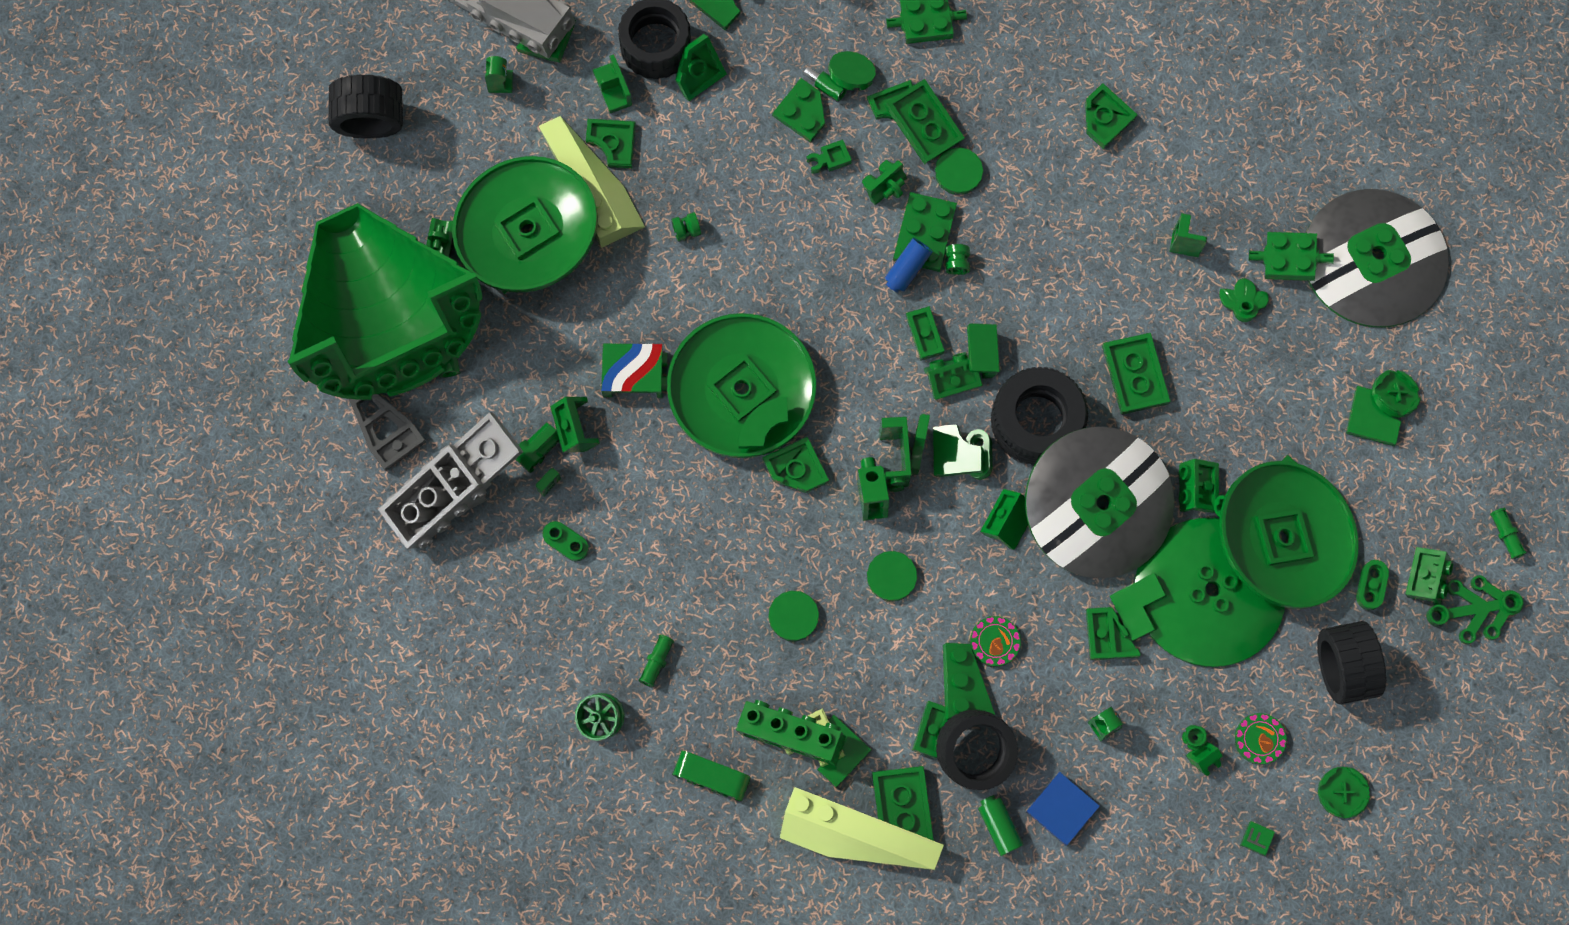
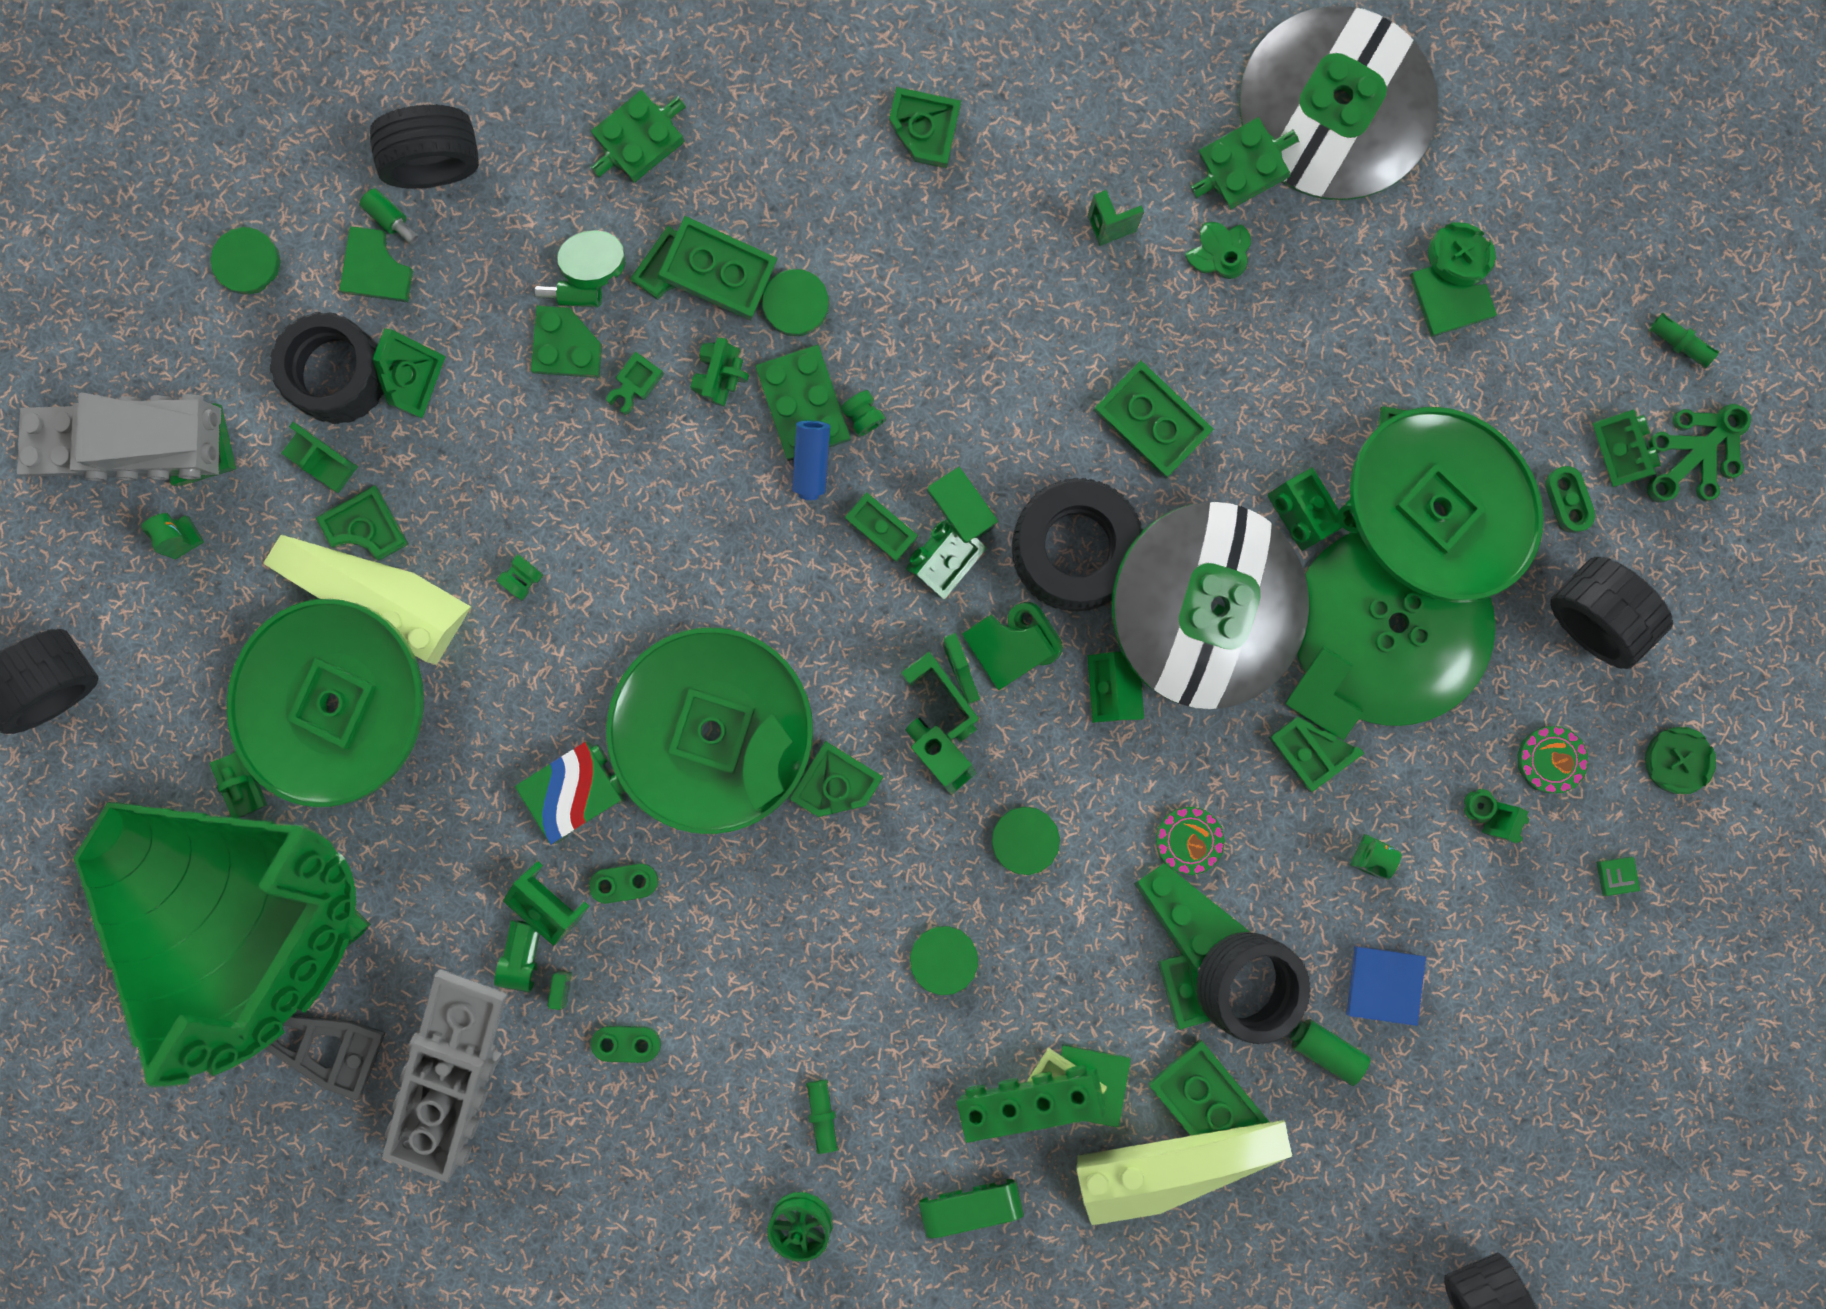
camera: 30 degrees left, 10 degrees up
none -> green plate [589,863,659,904]

